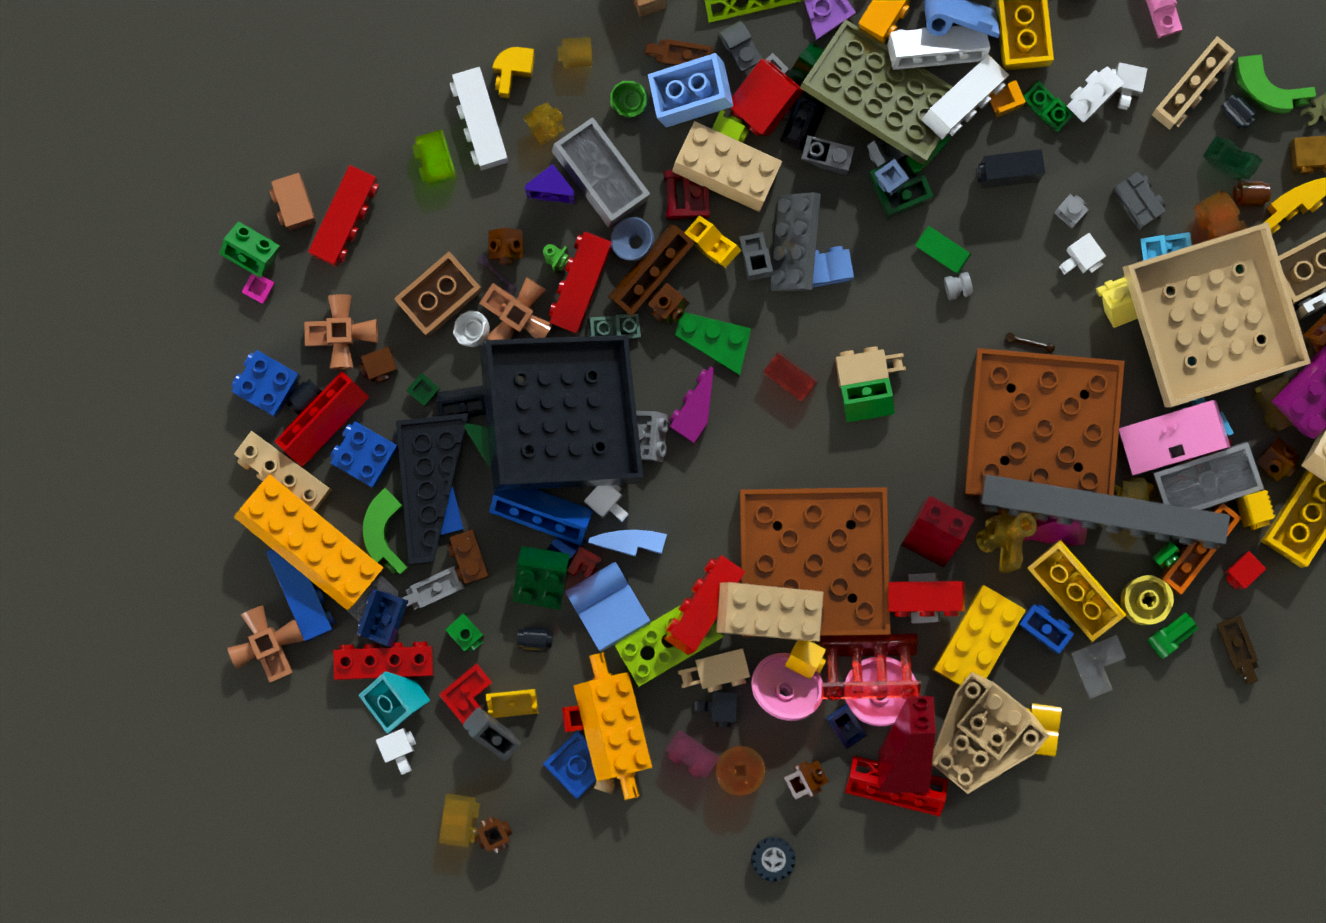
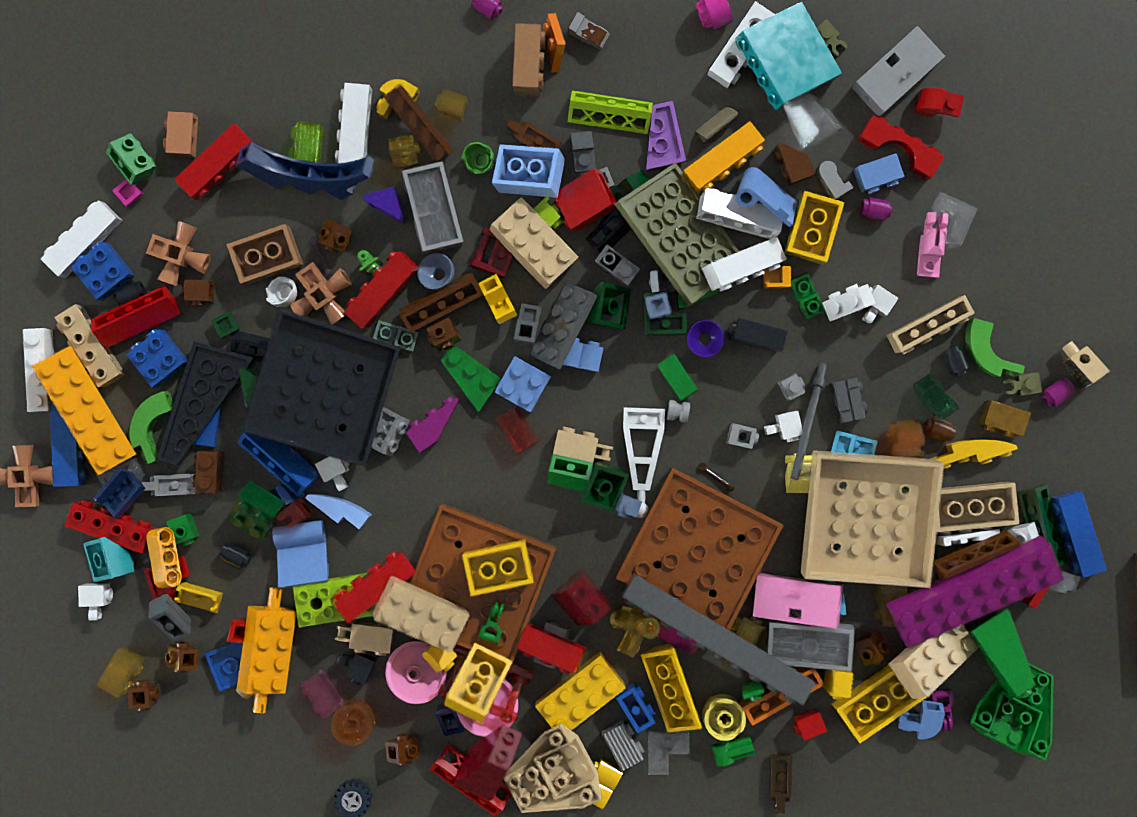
camera: 20 degrees right, 5 degrees up
none -> white brick [23,328,54,412]
none -> white brick [41,200,123,278]
none -> light orange beam [147,527,181,588]
none -> reddish brown brick [165,642,199,673]
none -> dark blue arch [236,142,374,200]
none -> reddish brown fence [383,84,454,163]
none -> yellow brick [444,643,513,724]
none -> yellow brick [462,539,534,596]
none -> green piece [478,601,504,645]
none -> medium blue brick [495,356,551,412]
none -> dark green slope [579,462,629,512]
none -> dark green slope [584,282,631,330]
none -> light grey brick [602,720,645,771]
none -> sand blue brick [612,494,642,519]
none -> white plate [623,407,665,518]
none -> dark purple piece [687,320,725,357]
none -> light grey brick [726,423,759,449]
none -> dark grey bar [790,363,827,480]

